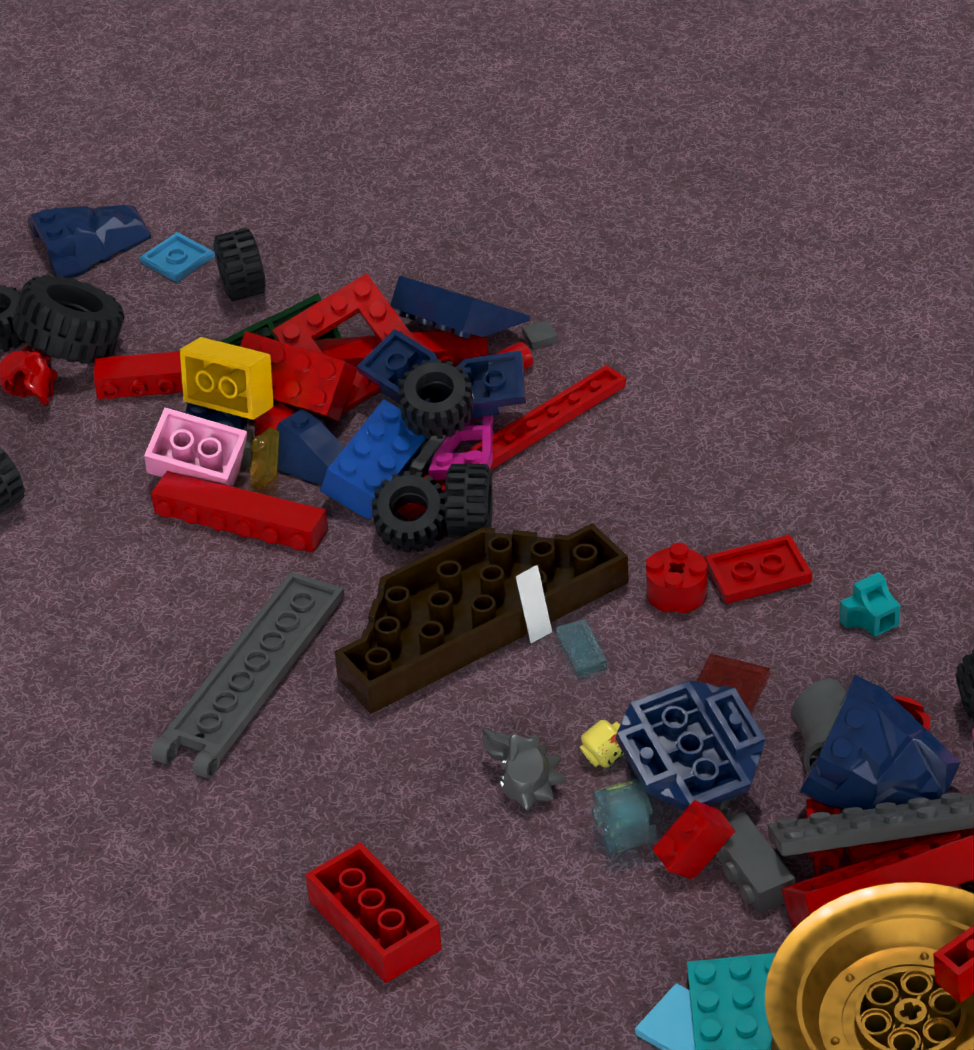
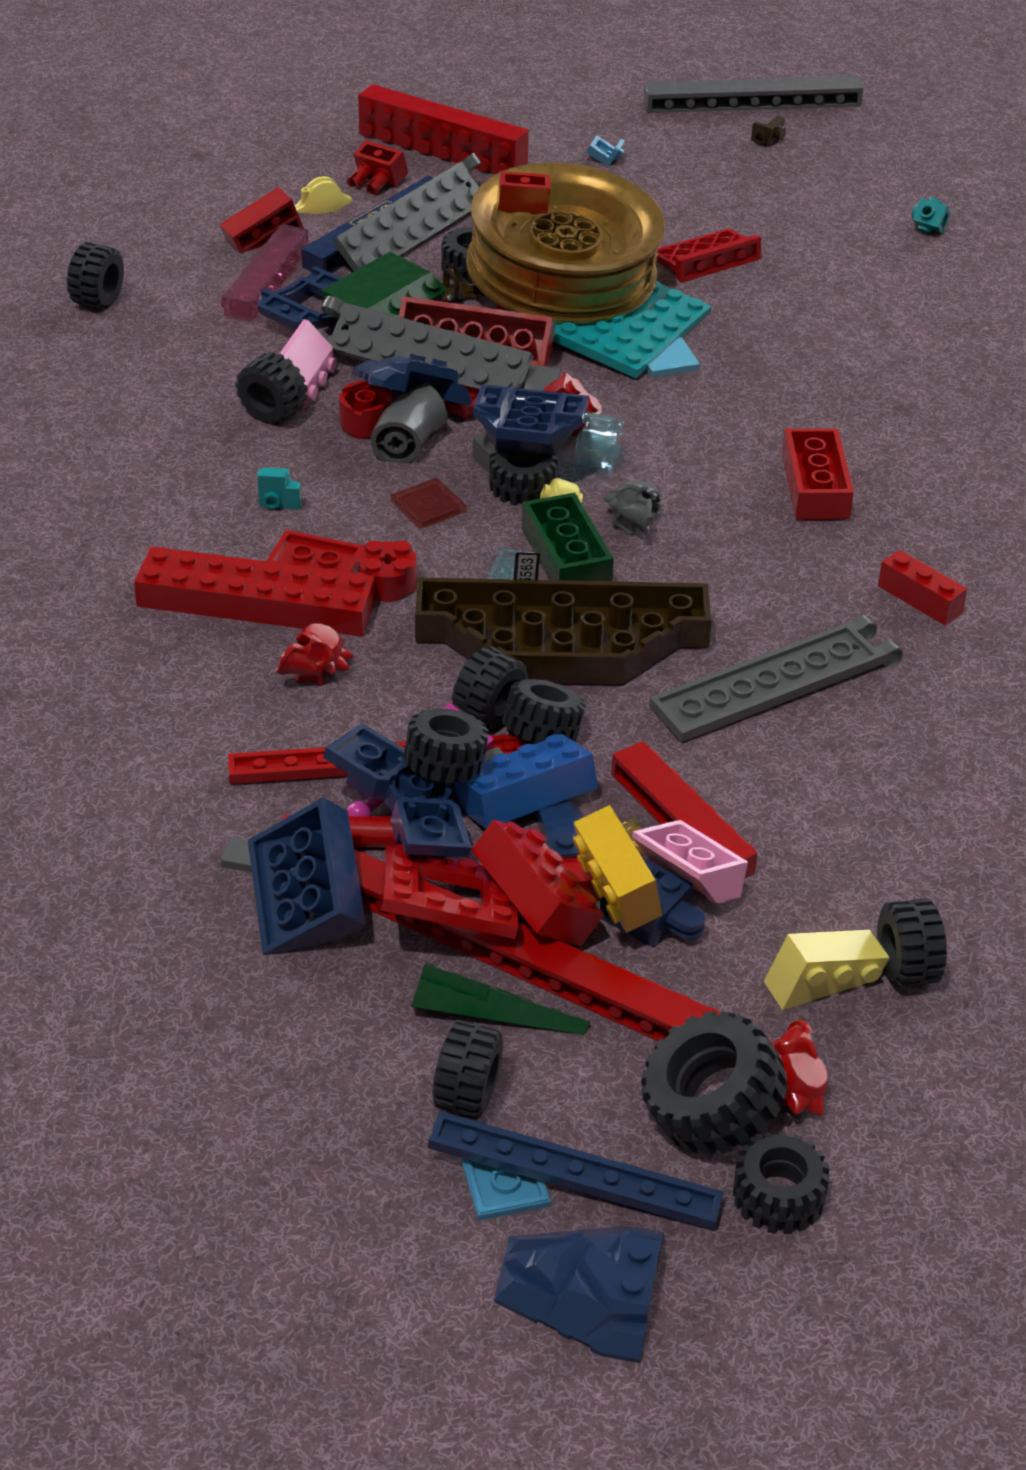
camera: 150 degrees left, 0 degrees up
none -> red brick [134,546,376,637]
none -> red head [275,624,354,686]
none -> dark blue plate [428,1111,724,1230]
none -> dark green brick [521,492,614,581]
none -> light yellow wedge [764,930,890,1010]
none -> red brick [878,549,968,626]

